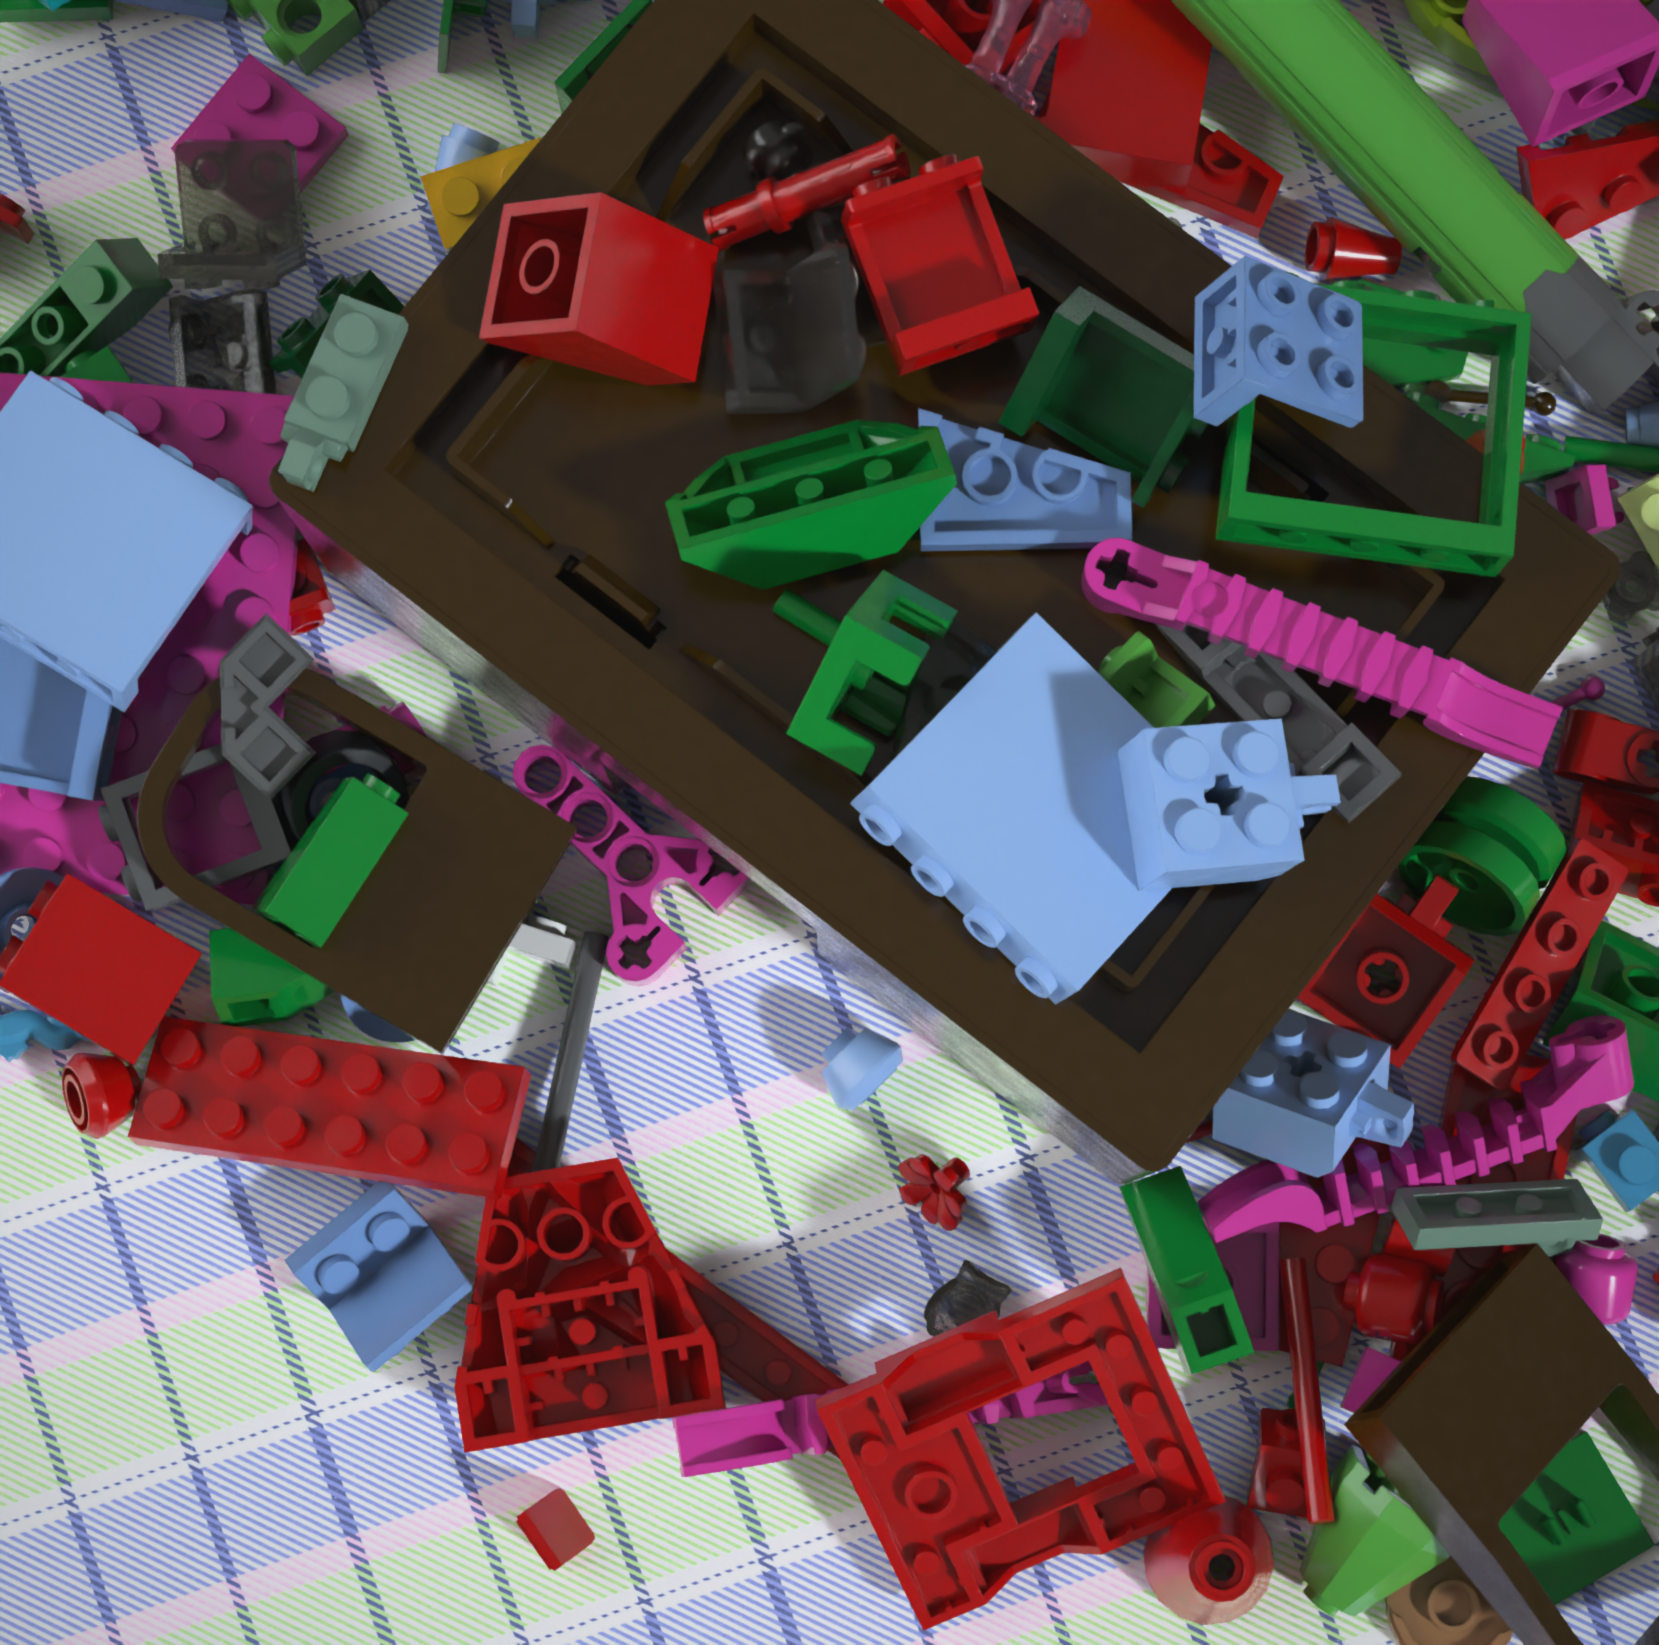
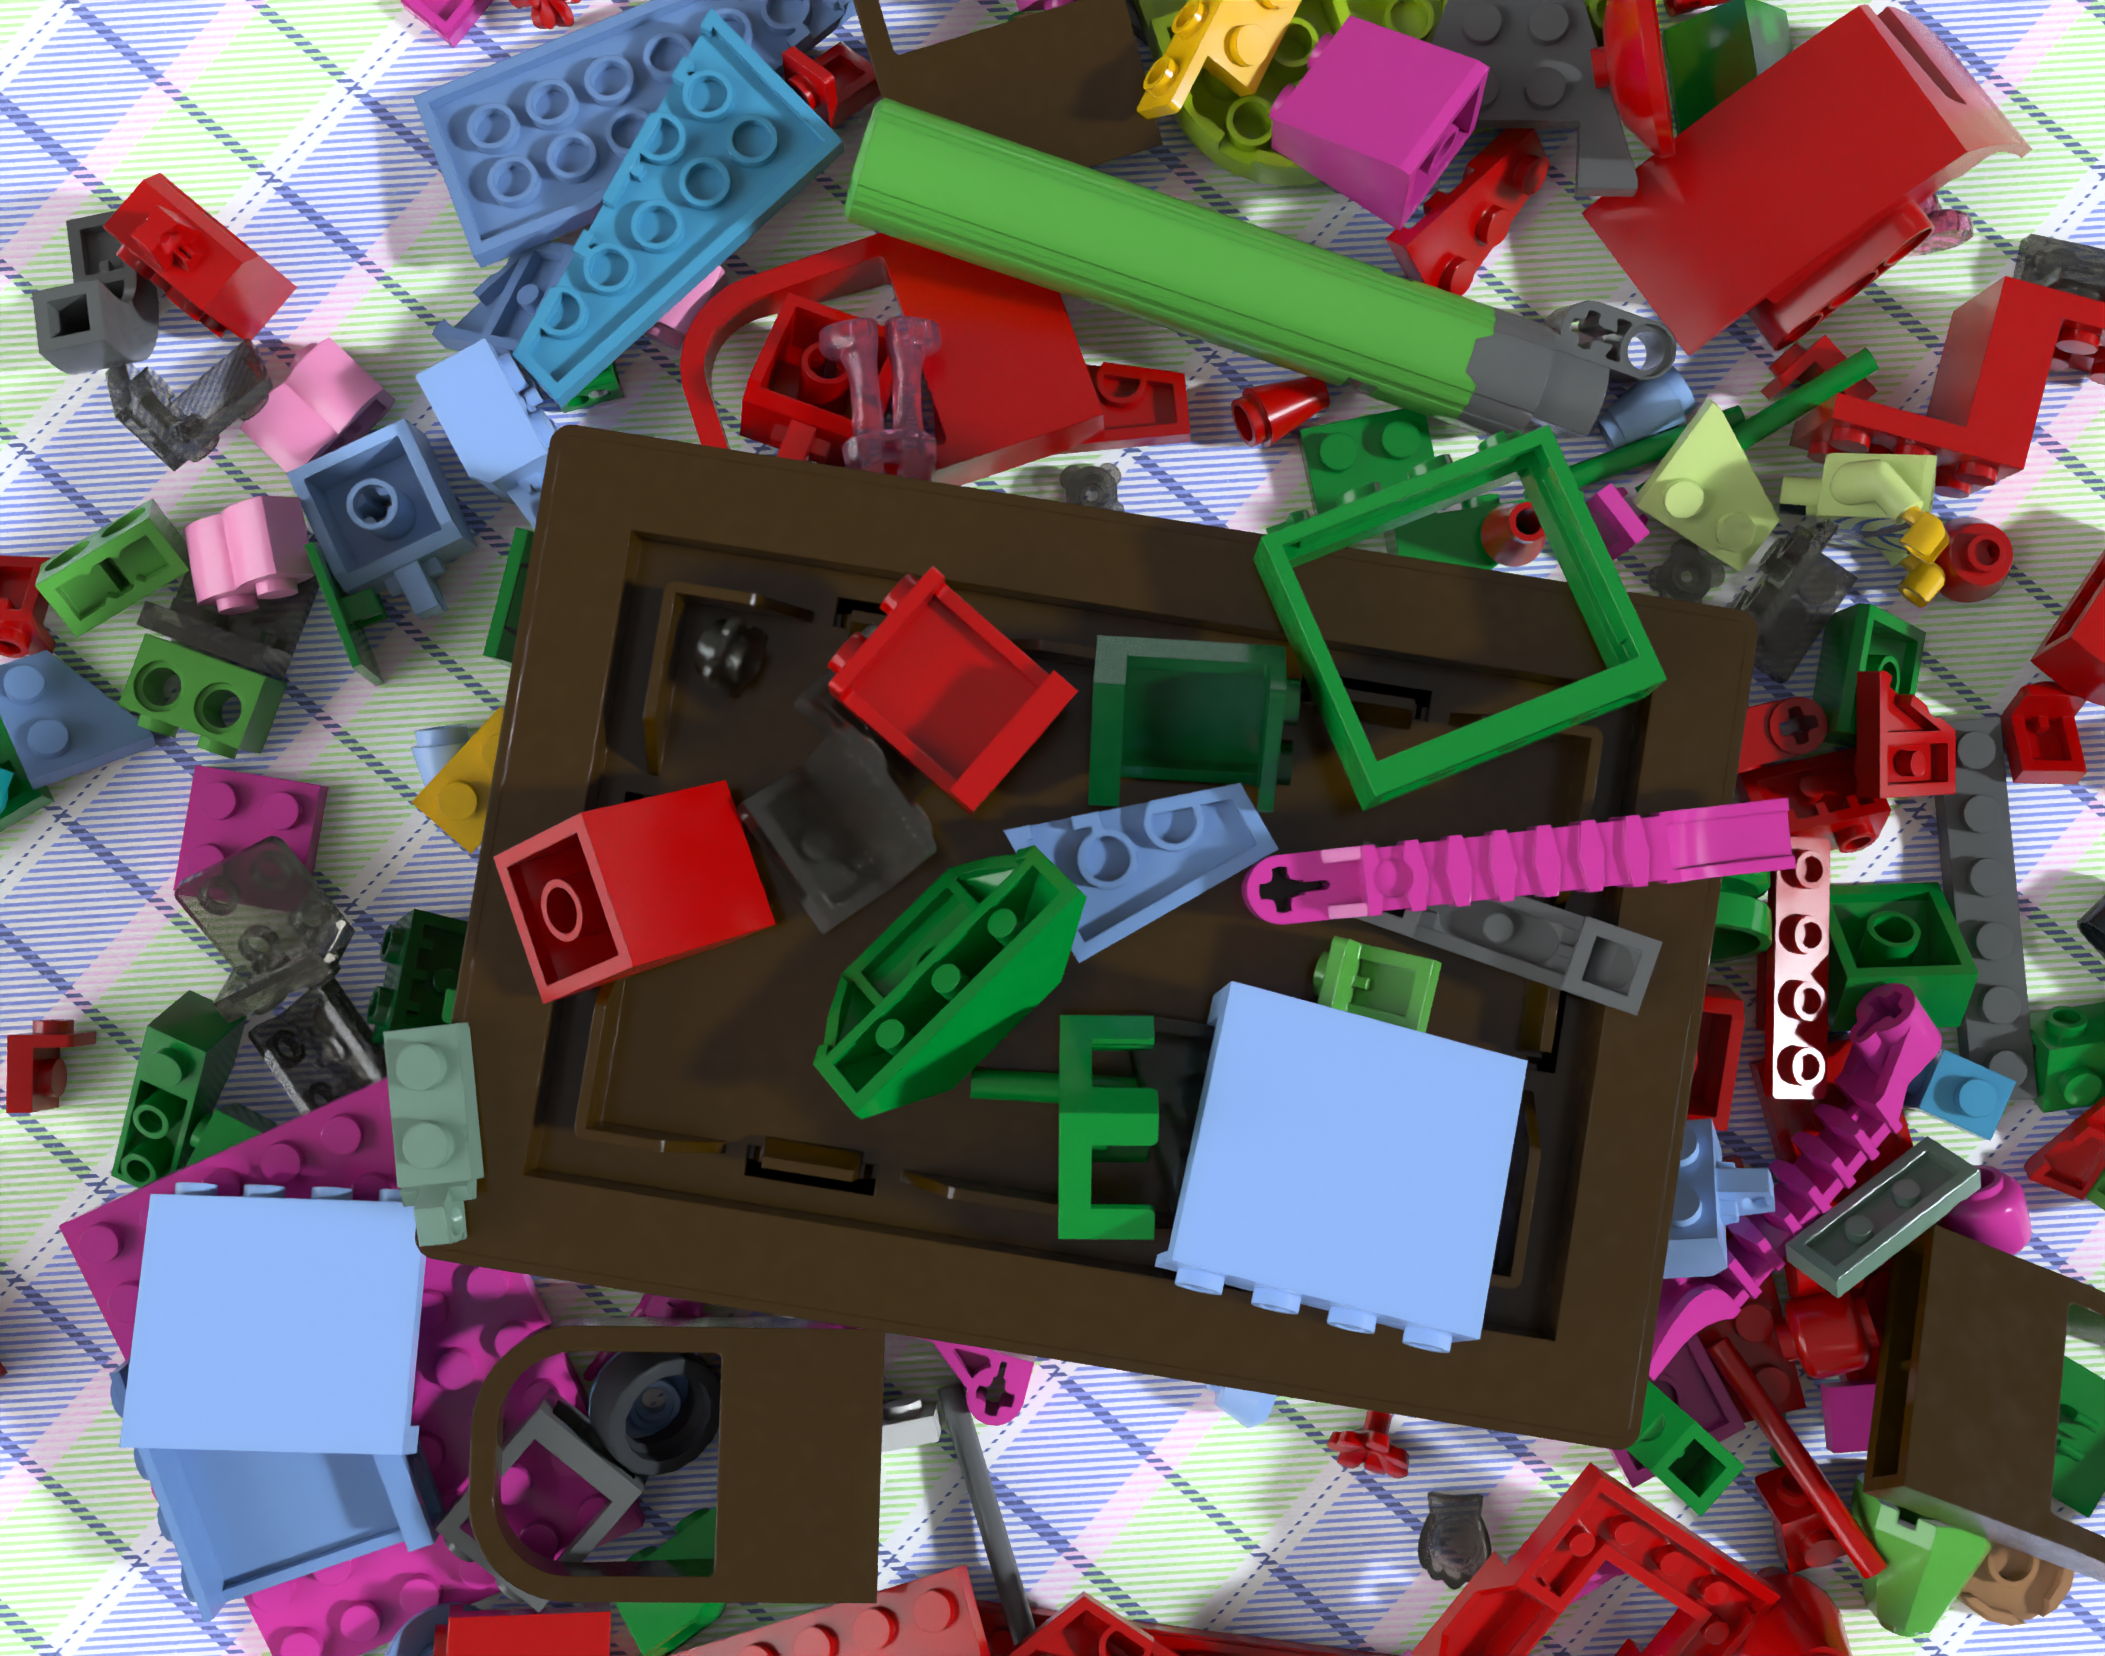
camera: 30 degrees left, 5 degrees up
dark grey tile [220,613,316,800] -> none
green slope [250,774,409,948] -> none
red pin [703,134,911,251] -> none
light blue hinge [1117,718,1341,891] -> none
medium blue bracket [1193,256,1363,428] -> none

